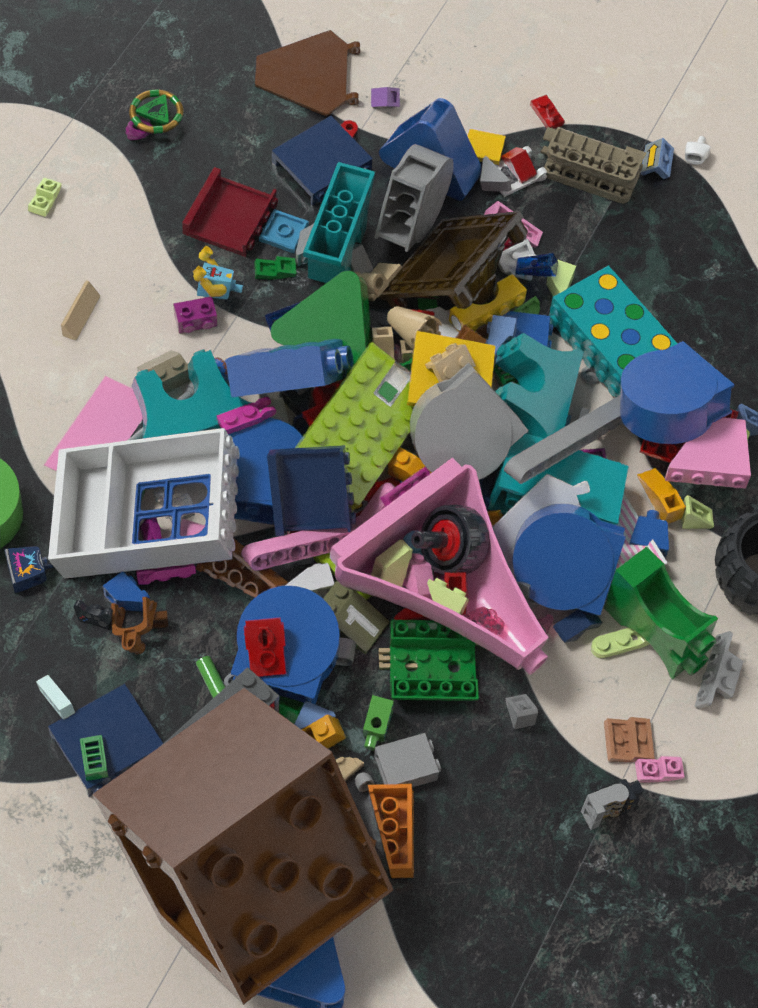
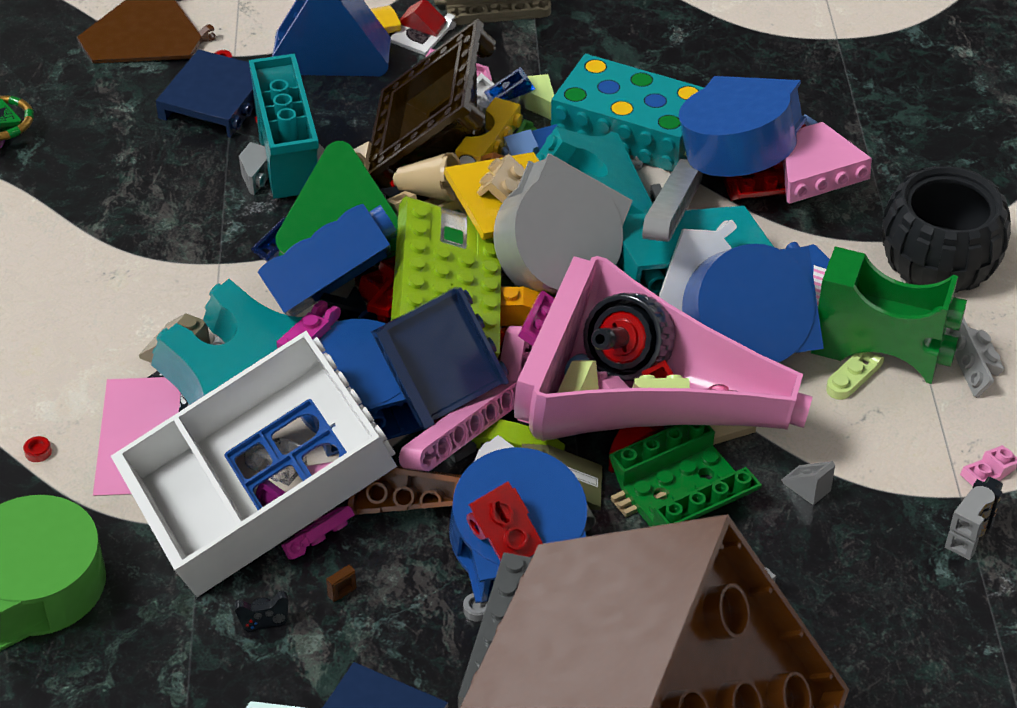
camera: 25 degrees left, 15 degrees down
dark blue torso [5,547,55,593] -> none
tan slope [61,280,100,340] -> none
blue slope [103,571,151,611] -> none
dark orange piece [111,597,157,654] -> none
magenta brick [173,297,217,333] -> none
dark red panel [182,167,278,257] -> none
torso [193,246,244,299] -> none
bright green piece [196,656,225,698] -> none
green slope [254,256,296,279] -> none
dark azure tile [259,209,309,253] -> none
medium lavender panel [371,87,400,107] -> none
light grey brick [374,144,453,252] -> none
light grey slope [481,156,512,191] -> none
dark blue slope [553,609,603,643] -> none
nougat slope [604,717,655,762] -> none
light orange slope [637,468,686,524] -> none
yellowish green slope [681,495,714,529] -> none
none -> red tile [23,436,52,462]

